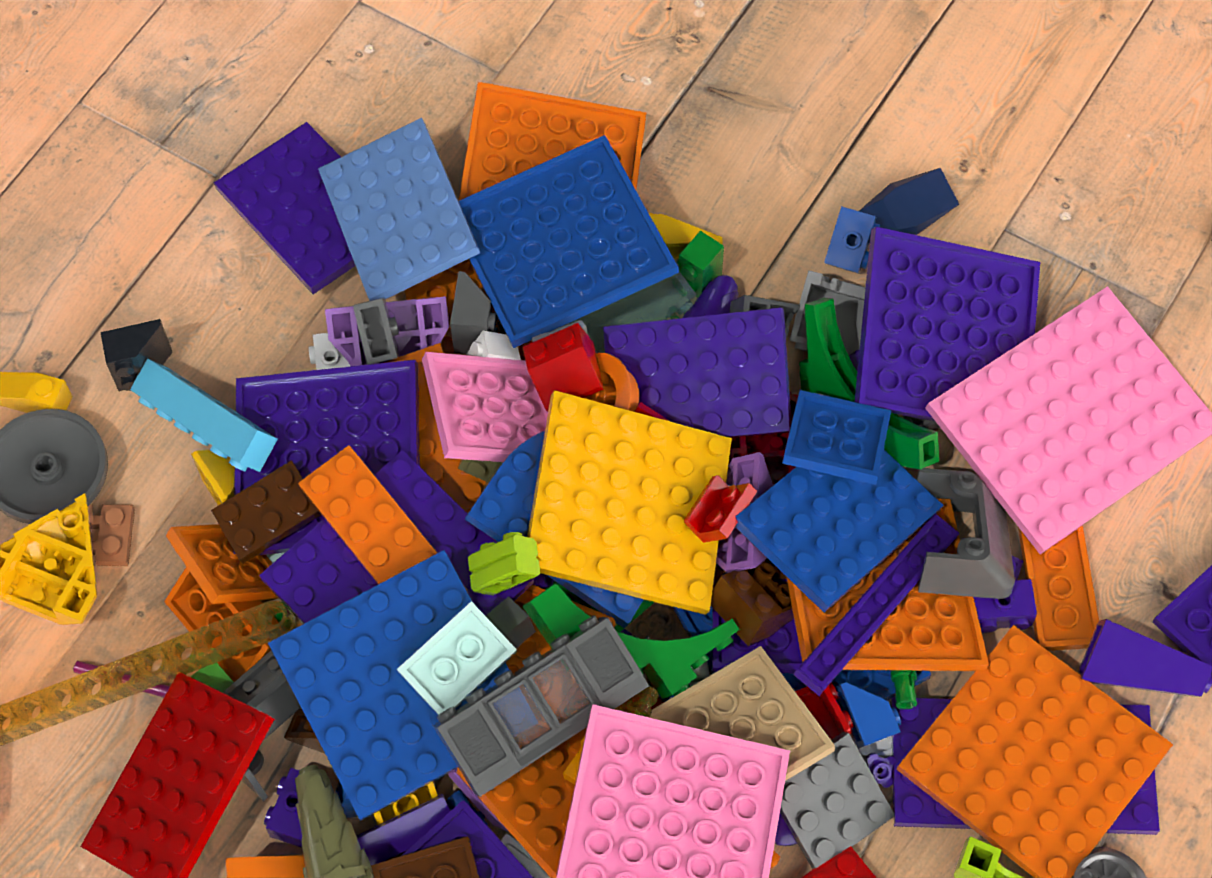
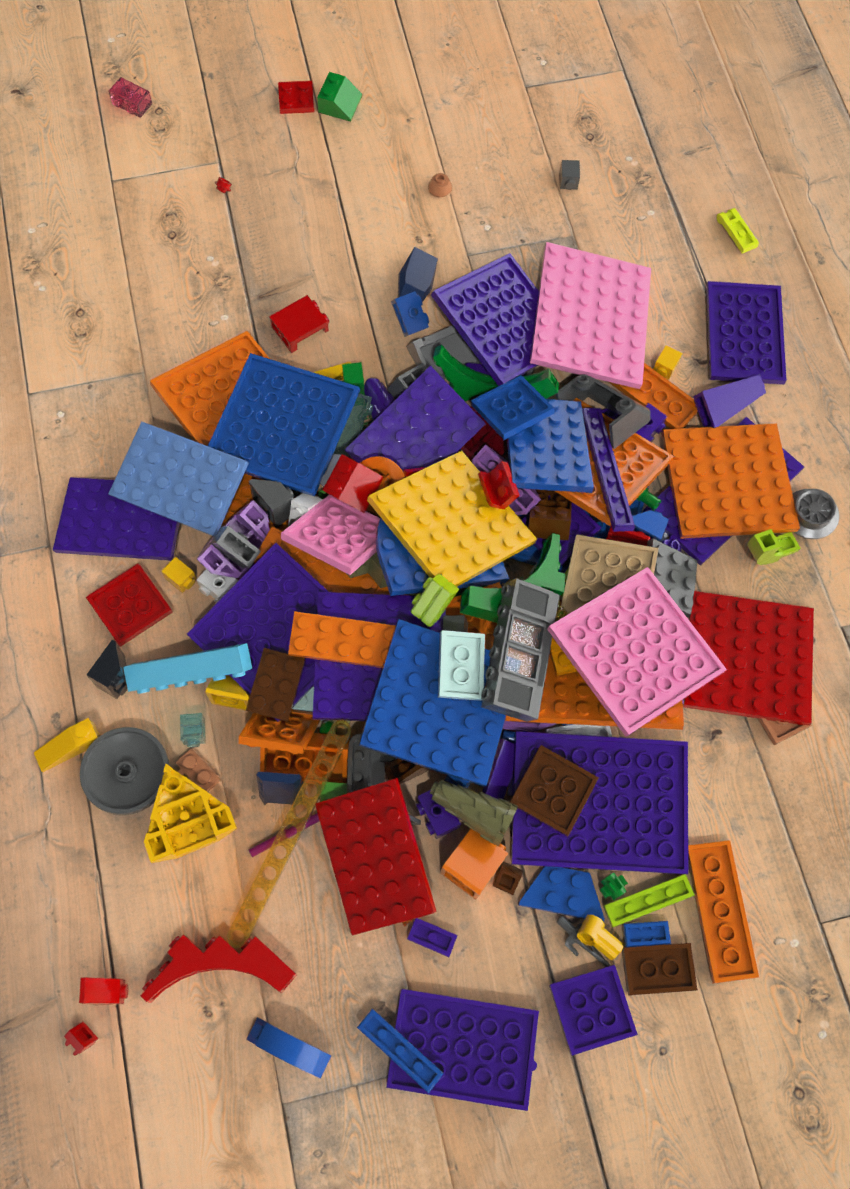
camera: 50 degrees left, 5 degrees up
none -> red plate [86,563,173,647]
none -> yellow brick [161,557,197,593]
none -> clear light blue brick [180,713,206,747]
none -> dark blue slope [256,772,304,808]
none -> red panel [269,295,329,353]
none -> nougat cone [428,173,452,197]
none -> yellow brick [653,345,683,380]

